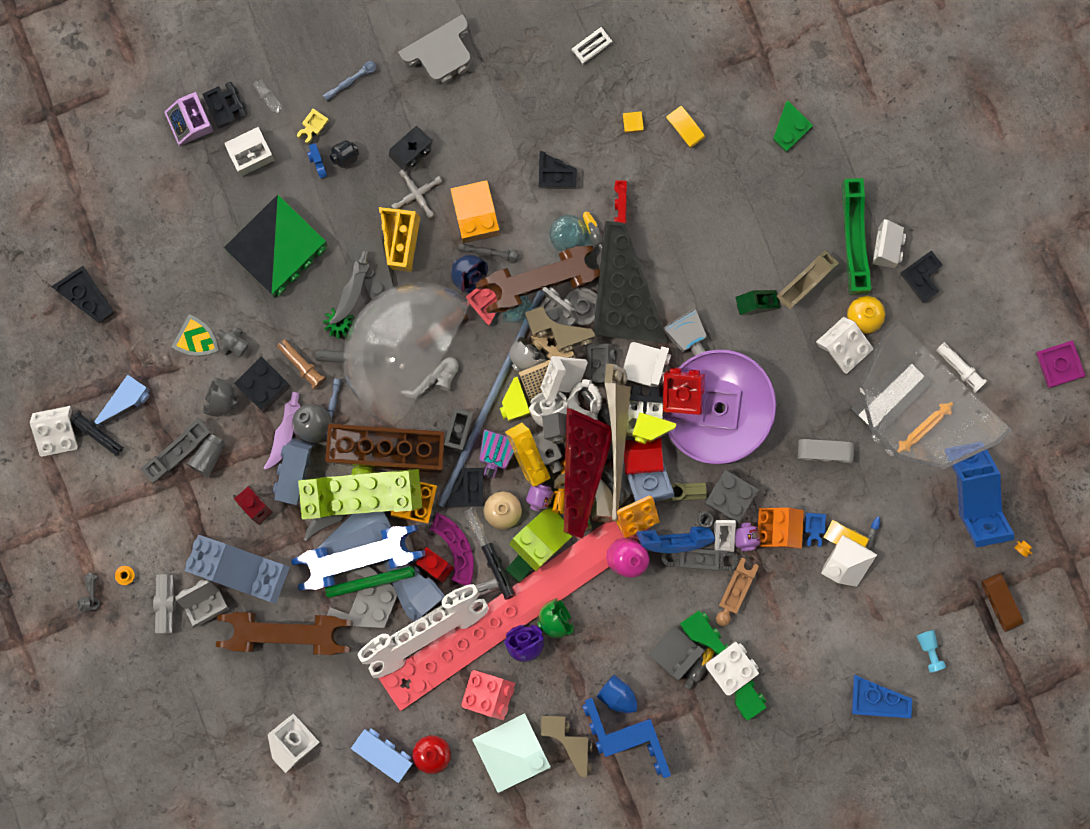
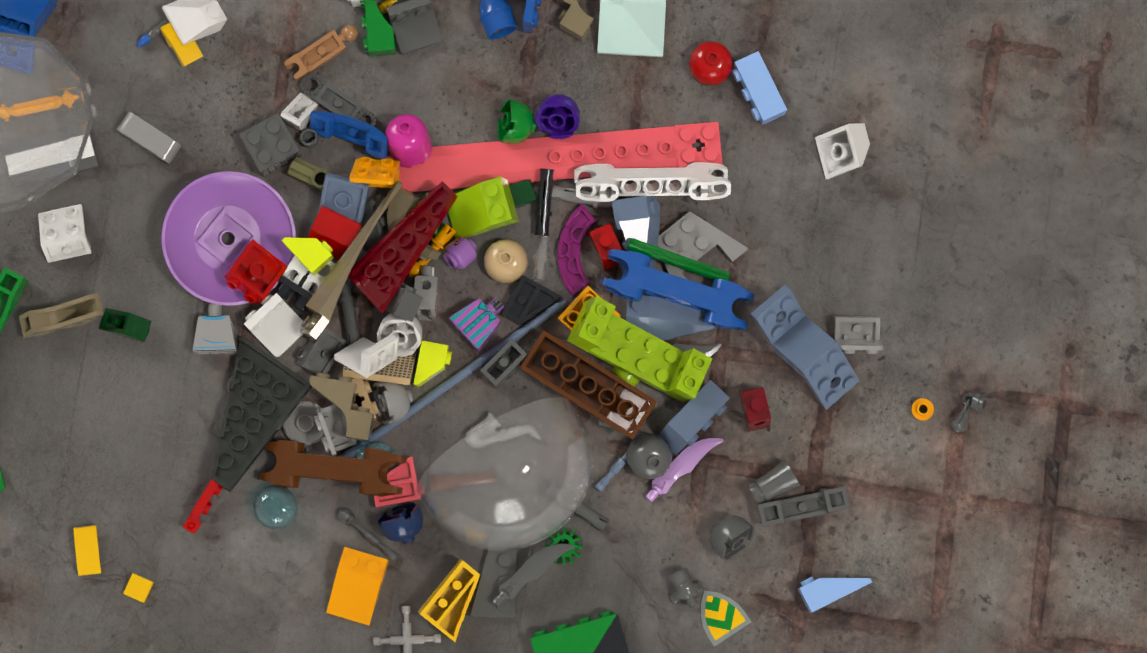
camera: 155 degrees left, 0 degrees up
white bracket [30,406,78,457] -> none
black pin [70,410,124,457] -> none
light grey piece [153,574,176,634] -> none
reddish brown piece [216,612,353,655] -> none
black brick [234,356,291,413] -> none
medium nougat pin [277,339,326,390] -> none
coral bracket [461,670,515,720] -> none
yellow piece [505,423,550,486] -> none
black wing [539,151,577,189] -> none
white piece [567,379,602,420] -> none
dark grey piece [583,212,604,253] -> none
medium lavender head [735,523,760,552] -> none
orange slope [757,508,804,549] -> none
blue plate [805,513,826,547] -> none
yellow cylinder [847,296,886,334] -> none

